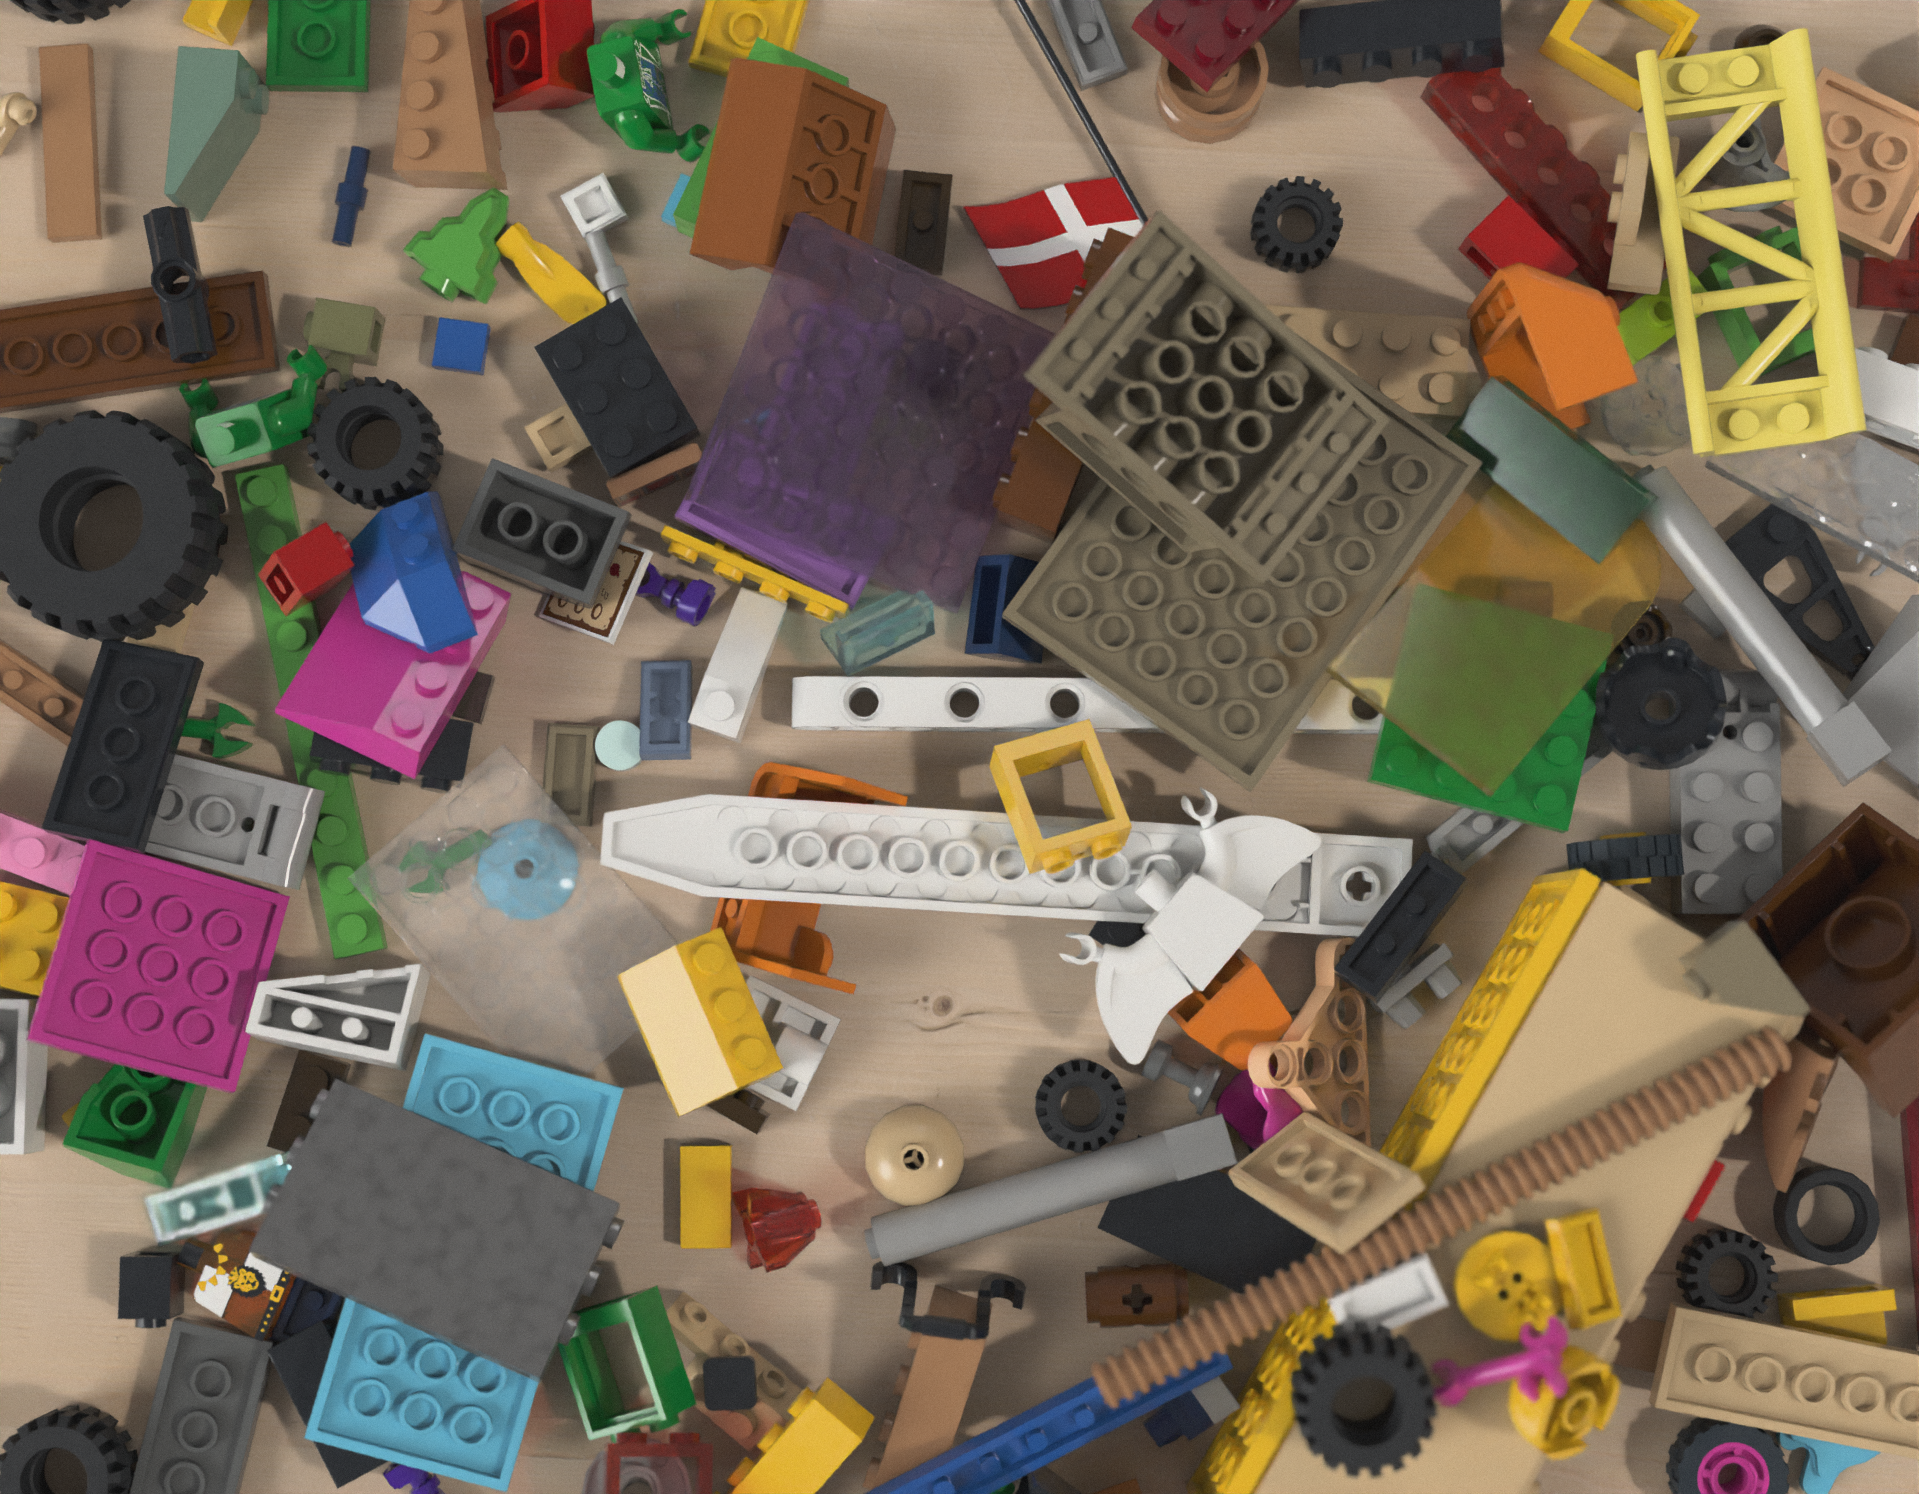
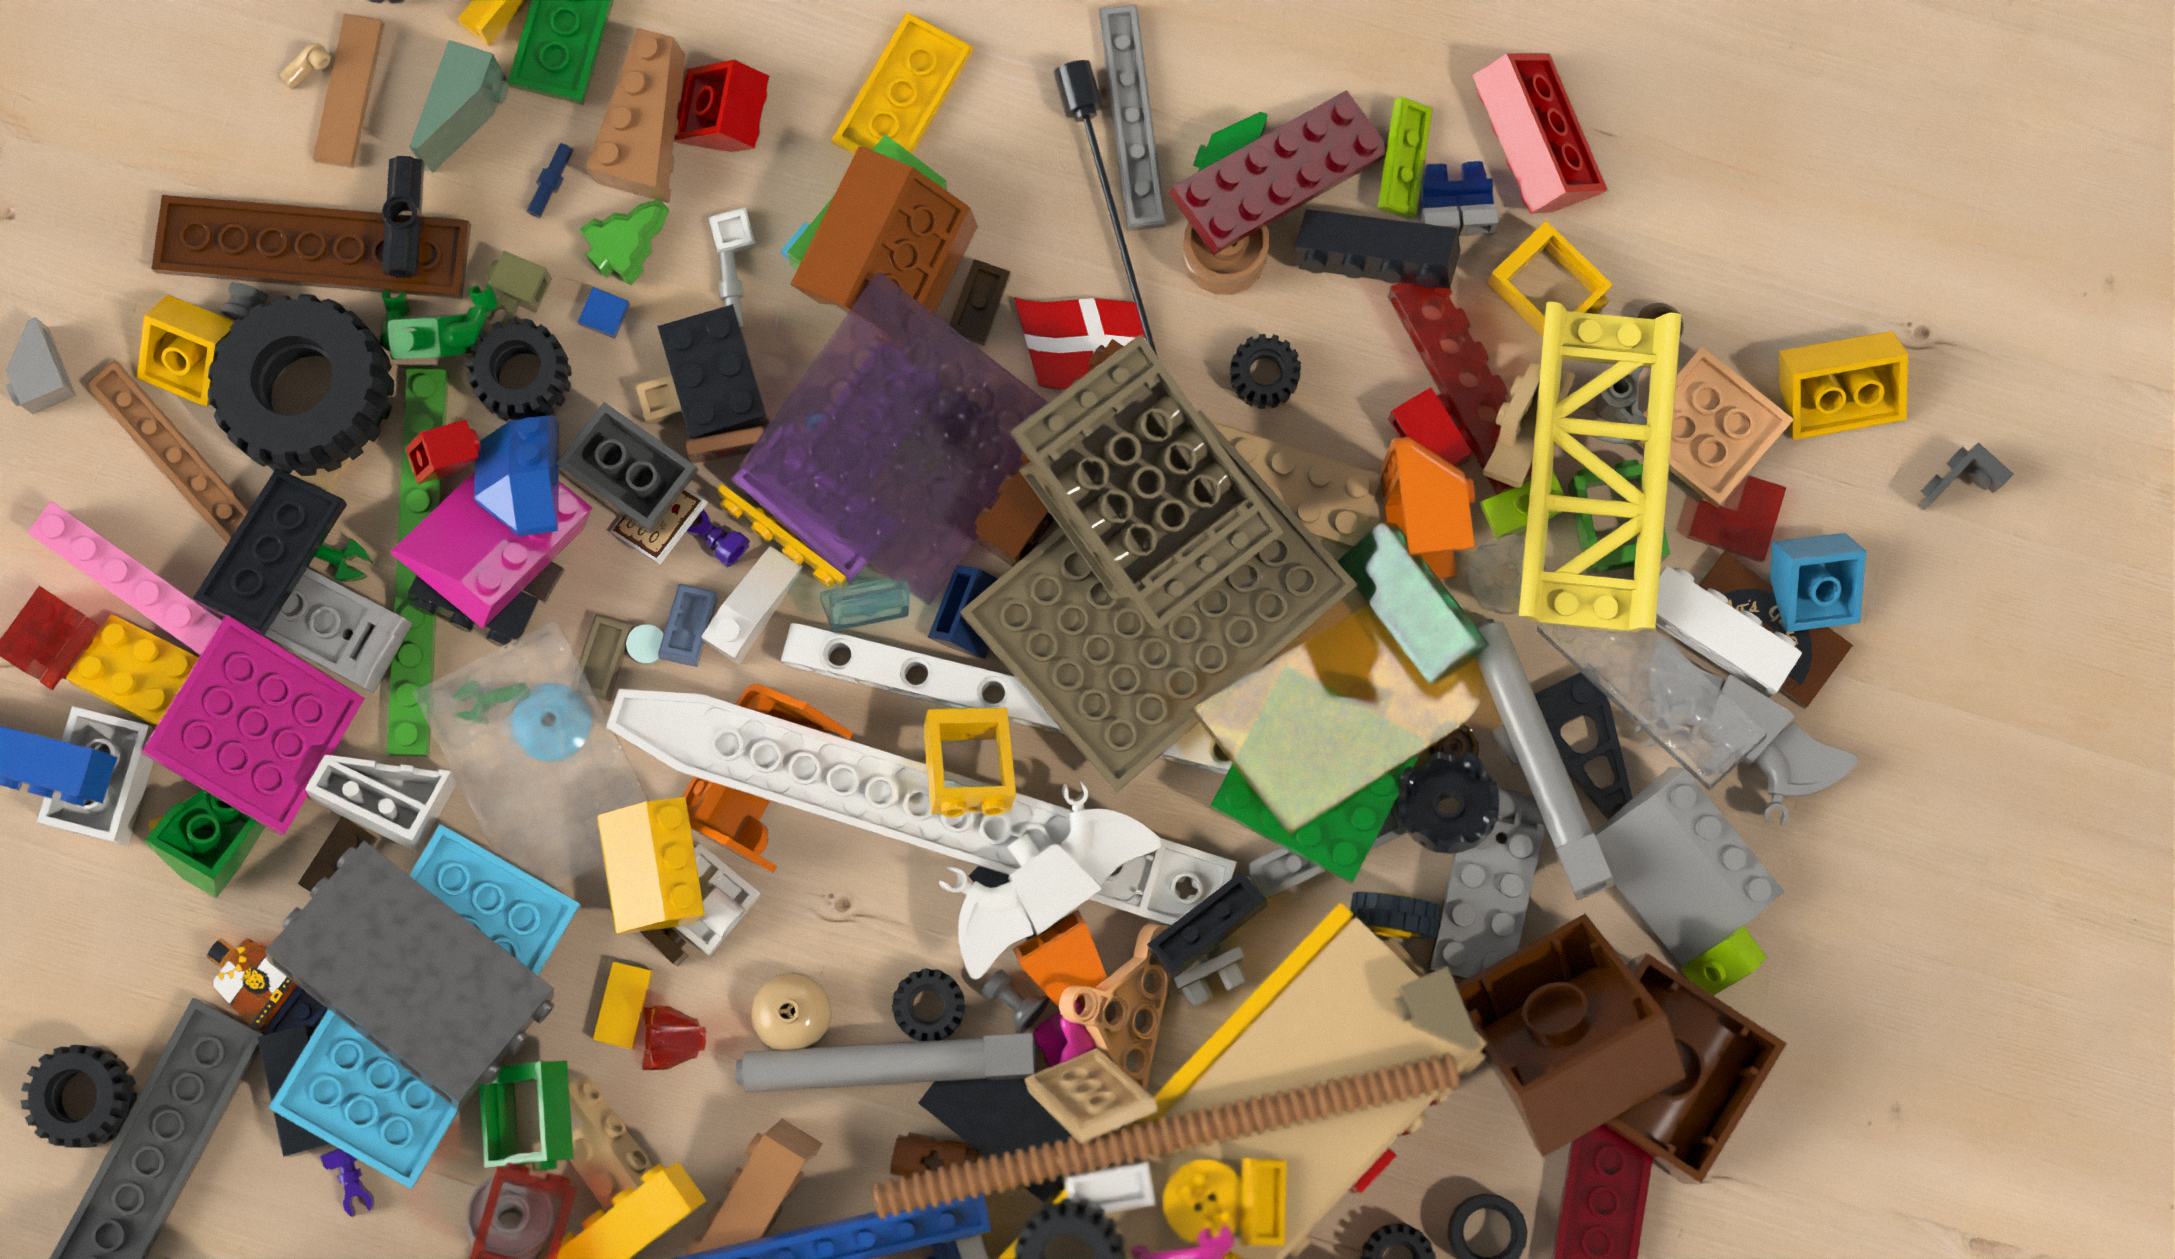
camera: 15 degrees right, 5 degrees down
black brick [118,1251,185,1328] -> none
clear light blue slope [144,1151,291,1247] -> none
yellow piece [495,221,607,324] -> none
green torso [587,9,710,162] -> none
black piece [703,1355,758,1411] -> none
black piece [870,1261,1026,1341] -> none
medium nougat wedge [1763,1022,1840,1193] -> none

